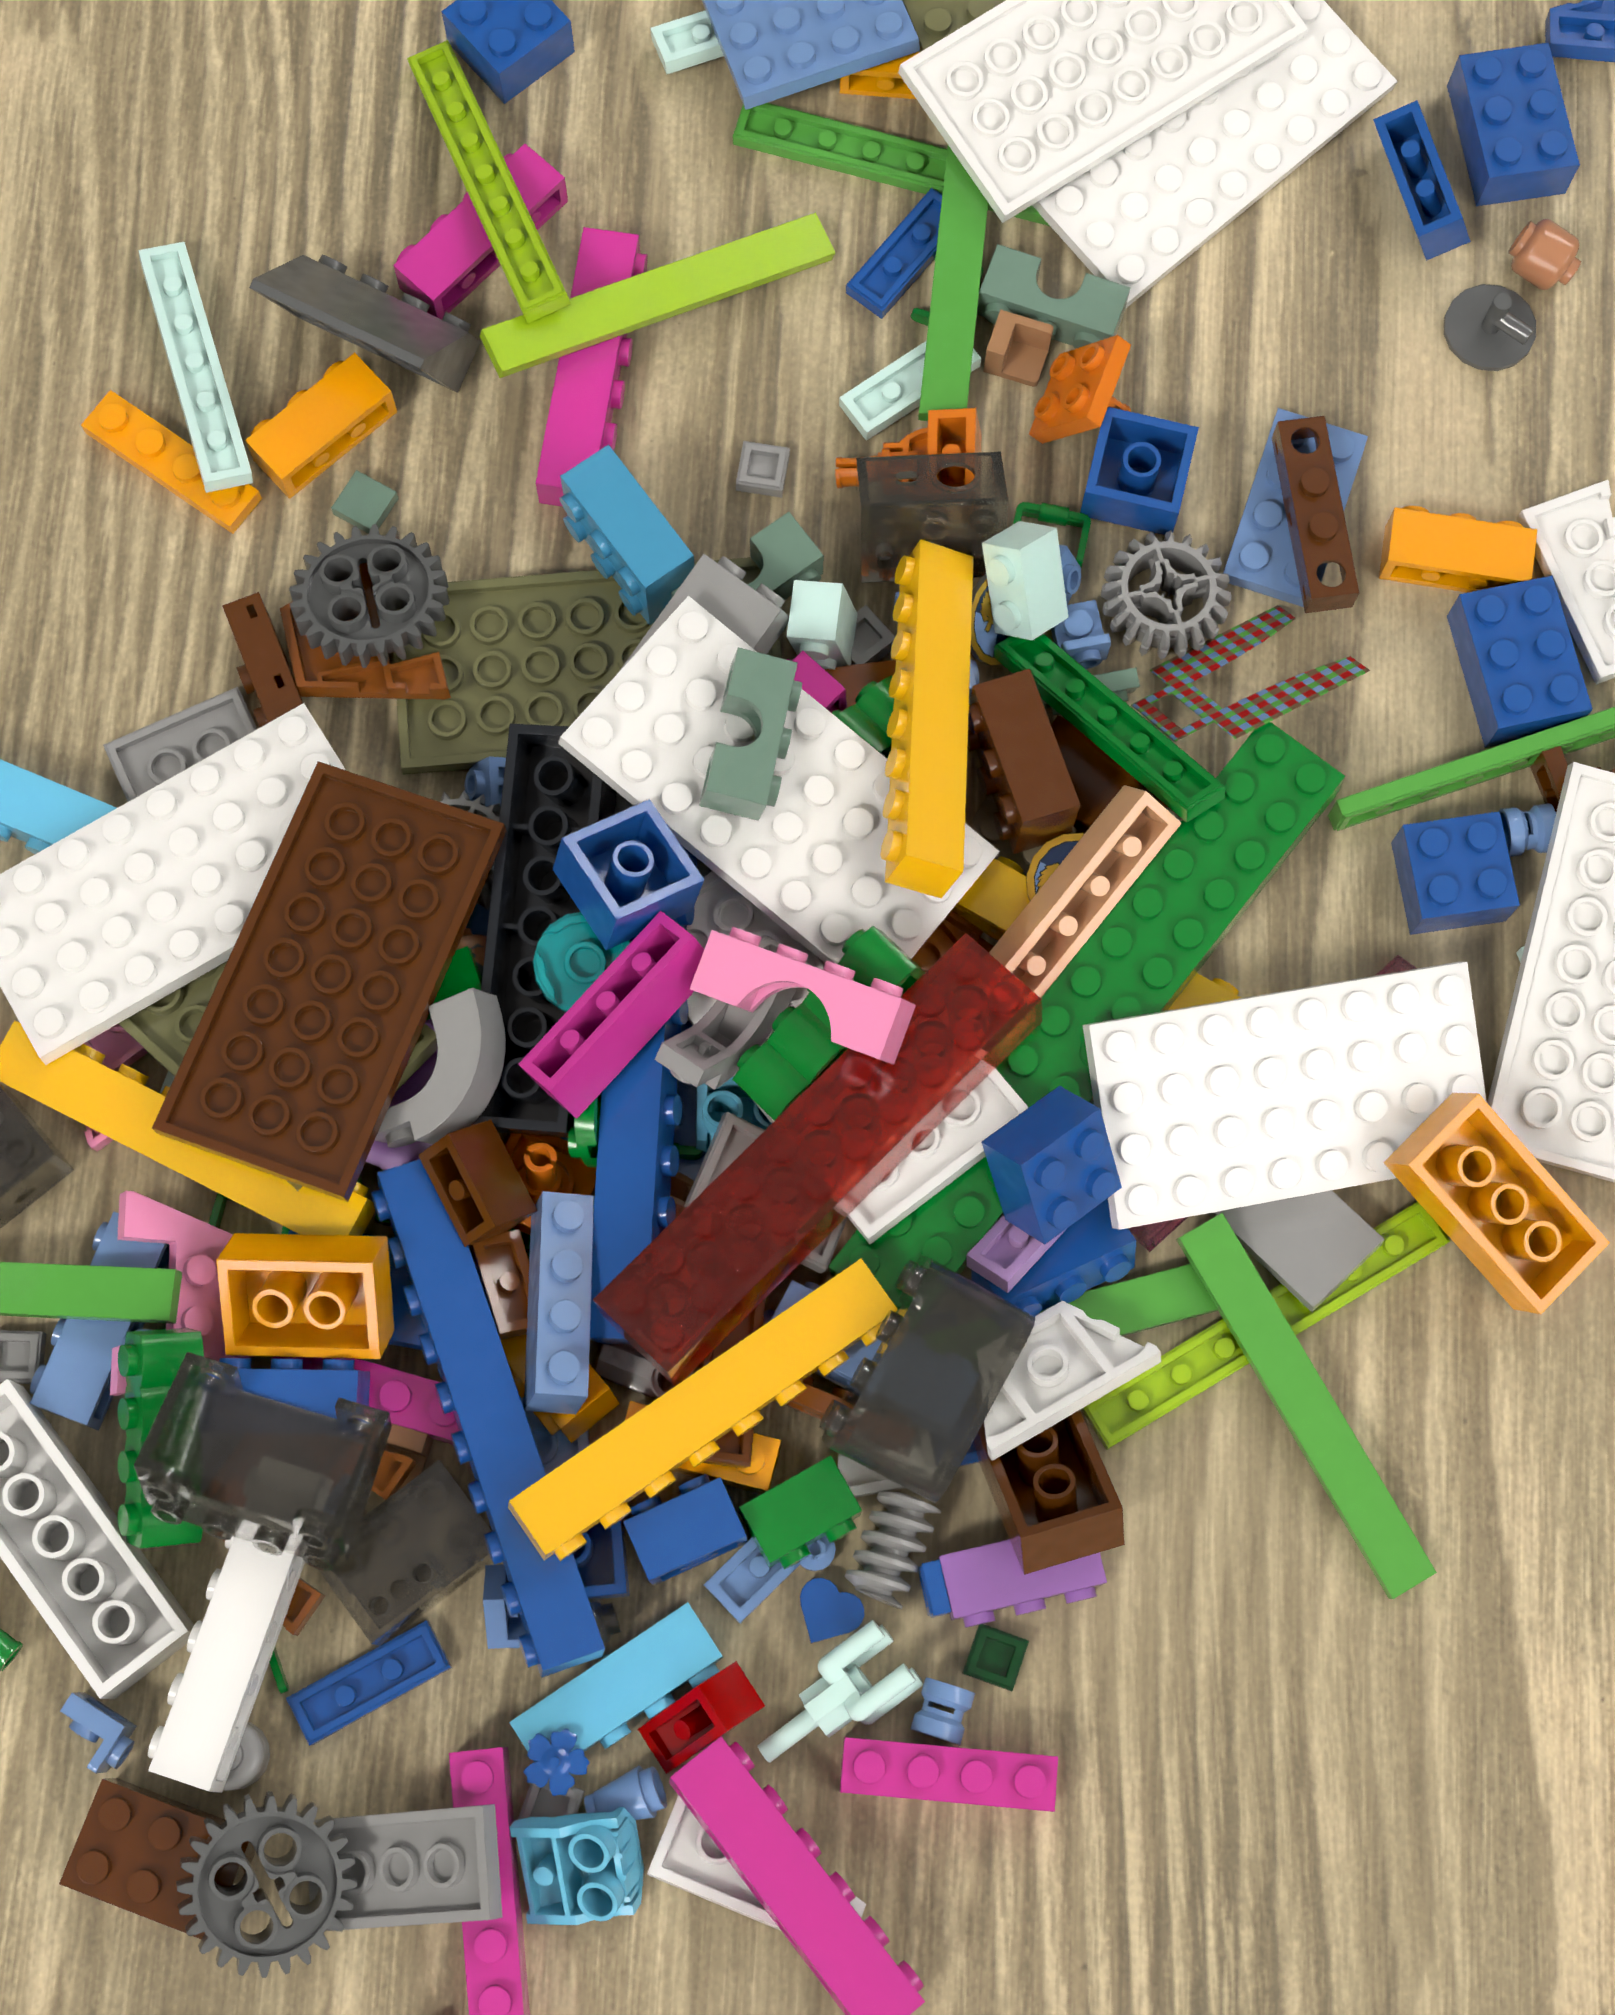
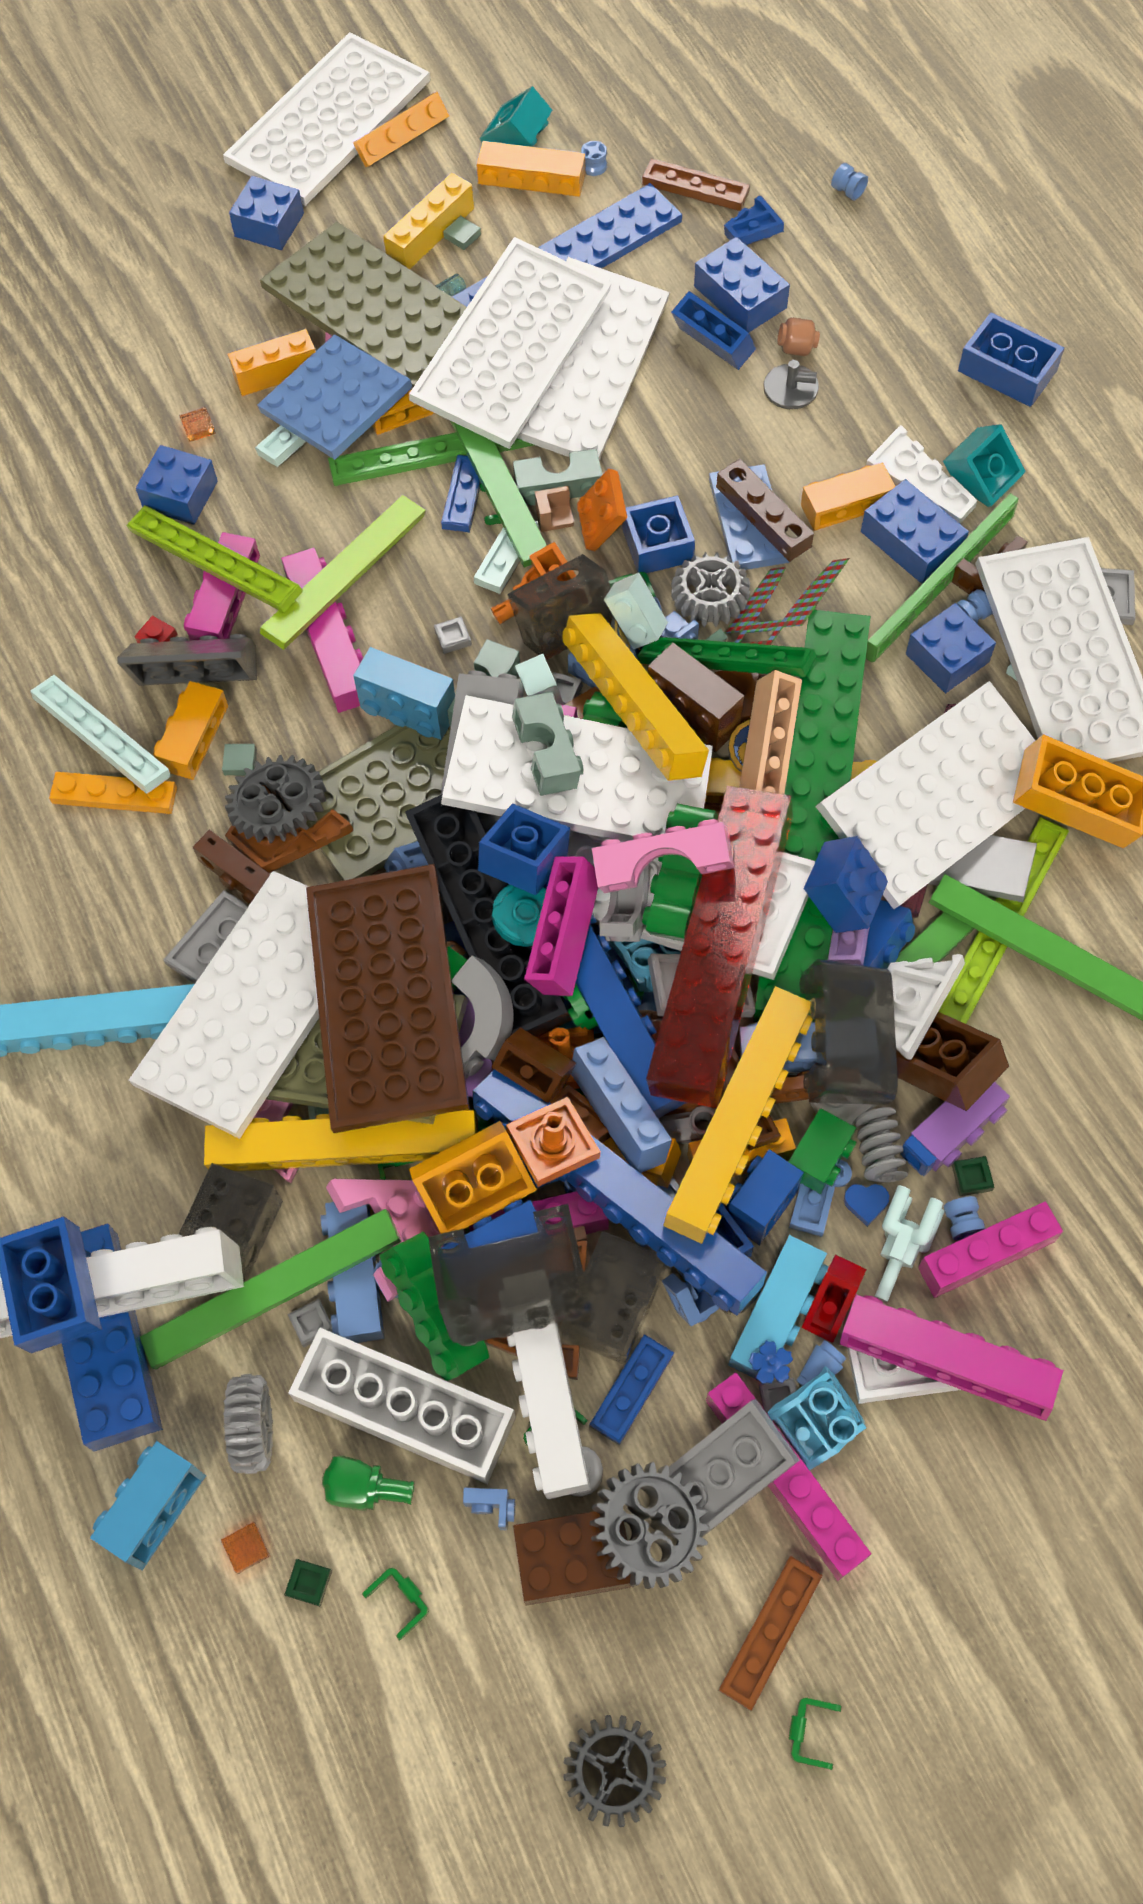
camera: 25 degrees left, 10 degrees down
none -> red plate [134,615,178,643]
none -> orange plate [506,1097,600,1187]

